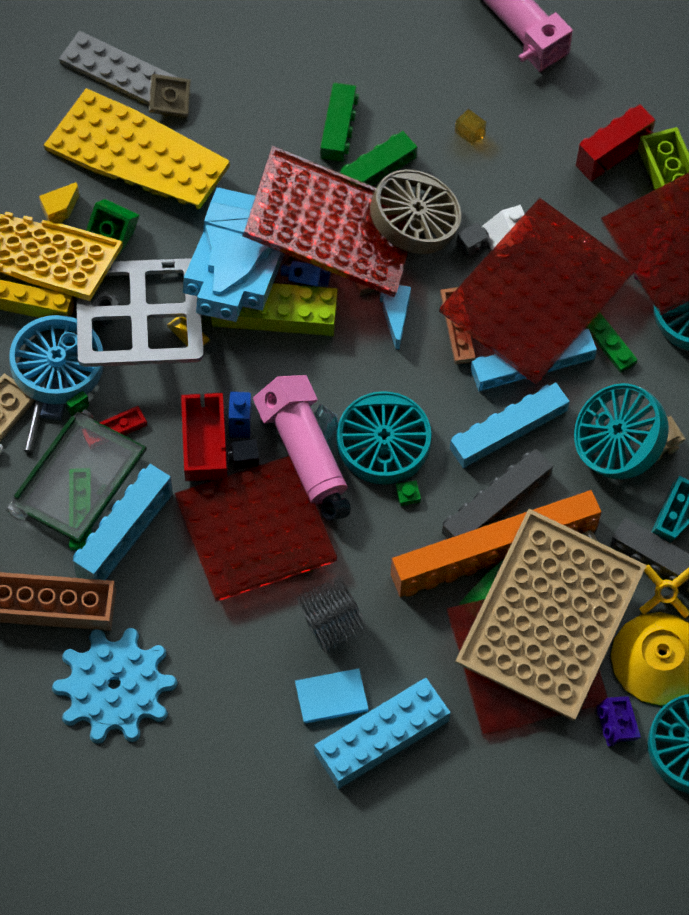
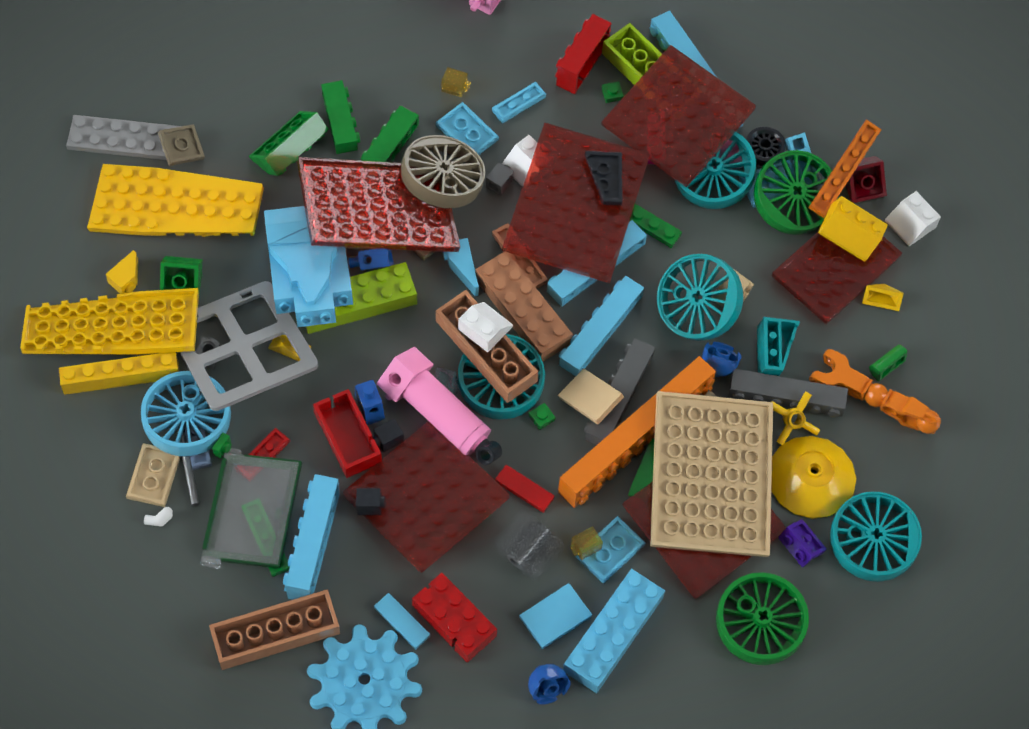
camera: 25 degrees left, 0 degrees up
none -> green slope [249,111,329,176]
none -> black brick [356,488,386,515]
none -> medium azure tile [374,593,430,650]
none -> red piece [412,572,497,663]
none -> medium azure tile [436,102,499,155]
none -> nougat brick [436,290,538,403]
none -> white slope [458,302,513,352]
none -> nougat brick [475,251,573,362]
none -> medium azure tile [492,82,546,124]
none -> red tile [495,464,555,513]
none -> blue cylinder [528,664,570,704]
none -> tan tile [558,368,624,425]
none -> clear yellow brick [570,526,603,560]
none -> medium azure tile [575,516,646,584]
none -> black wing [584,151,622,206]
none -> green plate [601,81,624,103]
none -> blue cylinder [702,342,742,377]
none -> green piece [716,572,809,665]

